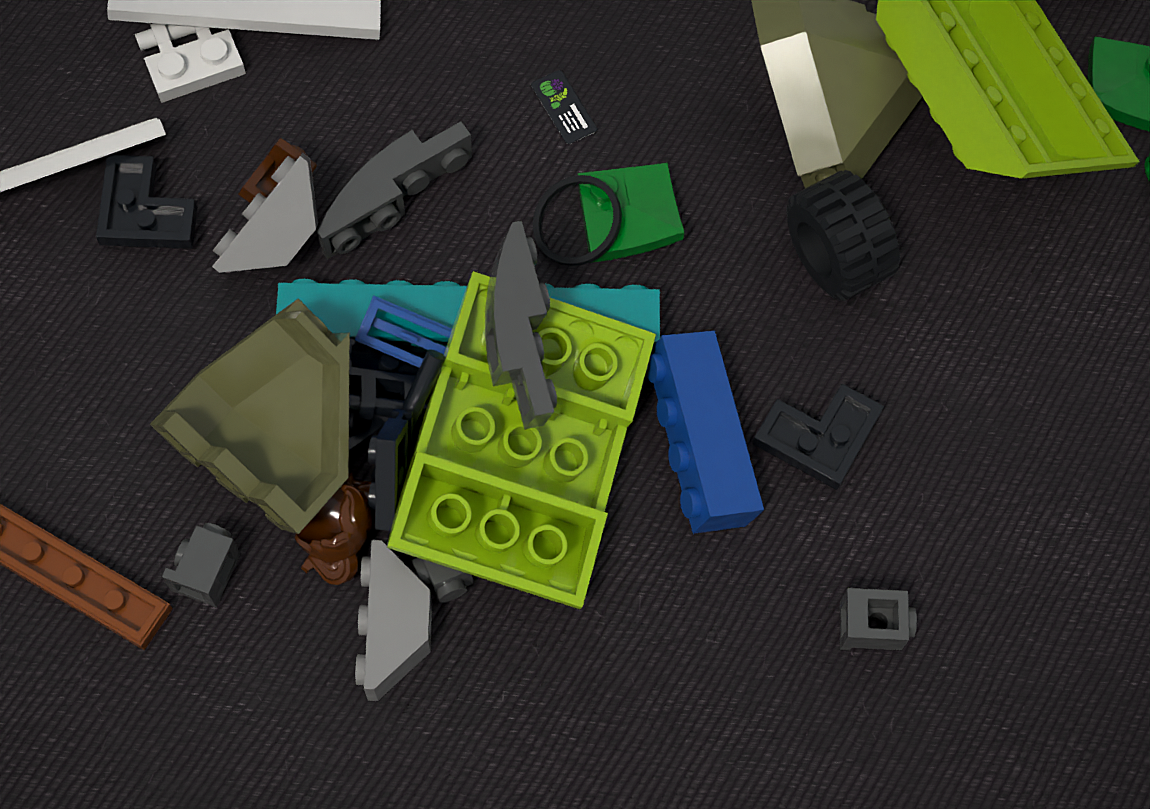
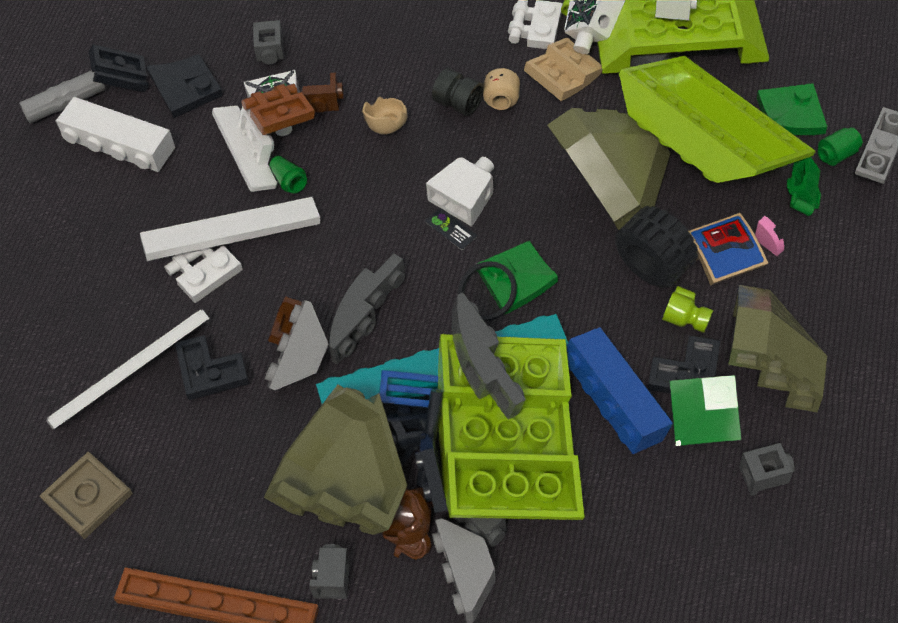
camera: 10 degrees left, 10 degrees down
none -> white torso [426,157,494,227]
none -> lime piece [662,286,713,333]
none -> green plate [670,375,741,446]
none -> slope [688,213,768,286]
none -> olive panel [728,285,827,412]
none -> bright pink tile [755,216,784,256]
none -> green piece [787,157,821,216]

